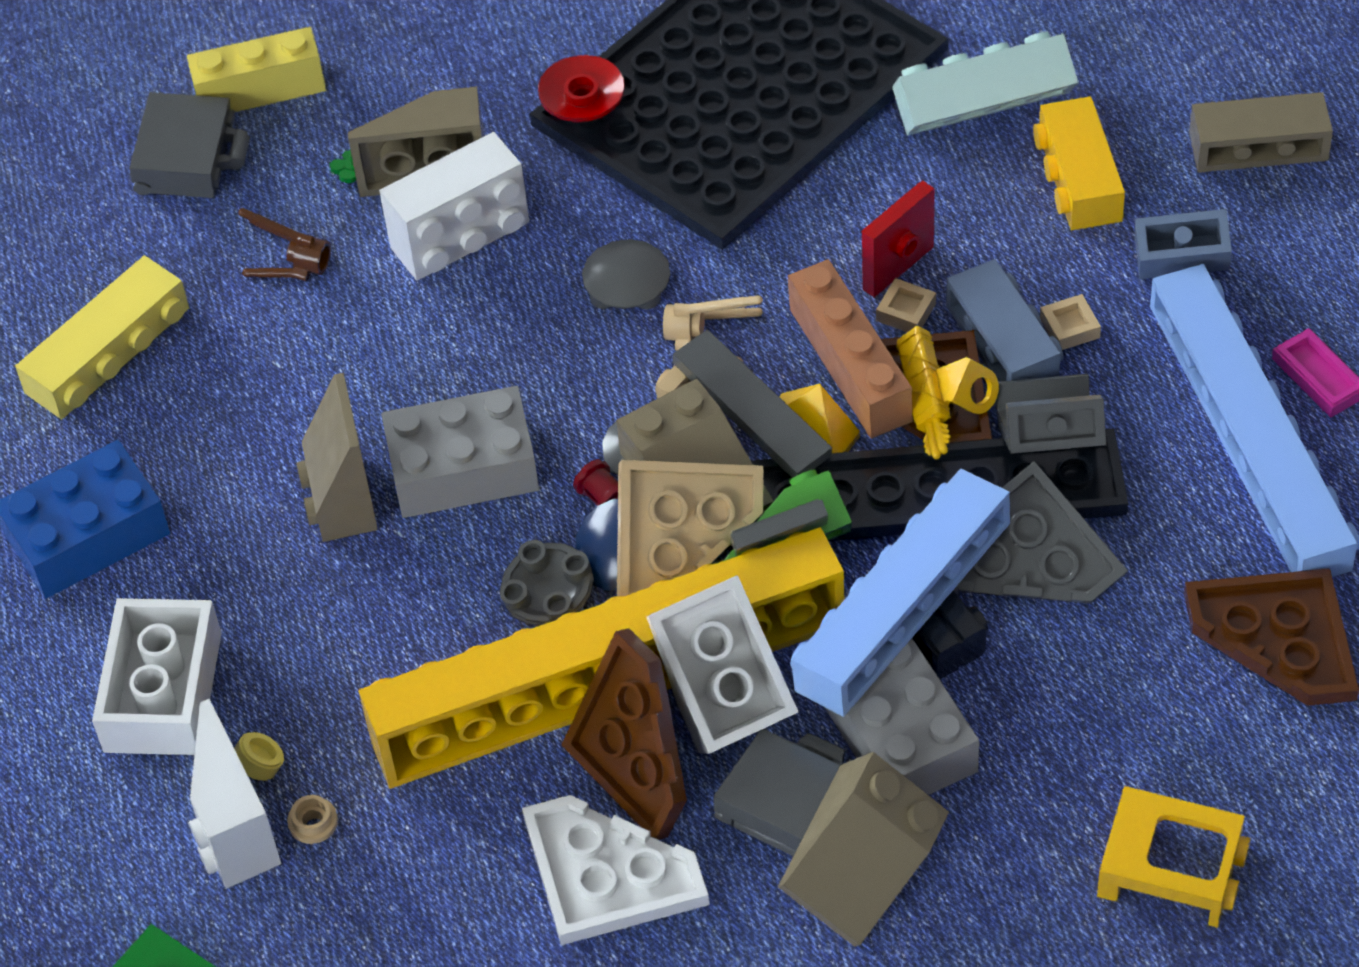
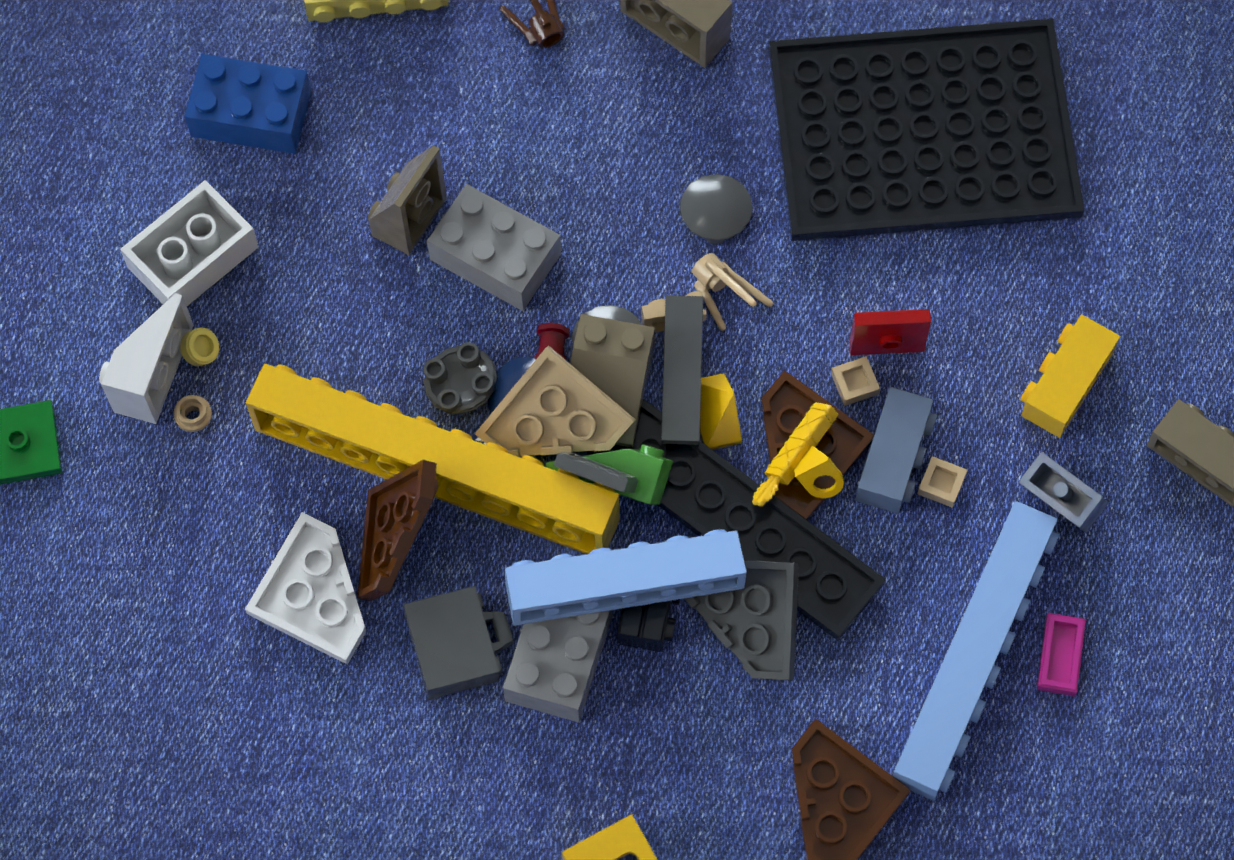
camera: 40 degrees right, 15 degrees up
white brick [379,132,529,281] -> none
red dish [538,55,624,122] -> none
white slope [646,575,799,754] -> none
dark tan slope [778,752,949,947] -> none
nougat brick [788,259,913,439] -> none
light aqua brick [892,32,1078,136] -> none
dark grey window [996,374,1106,454] -> none

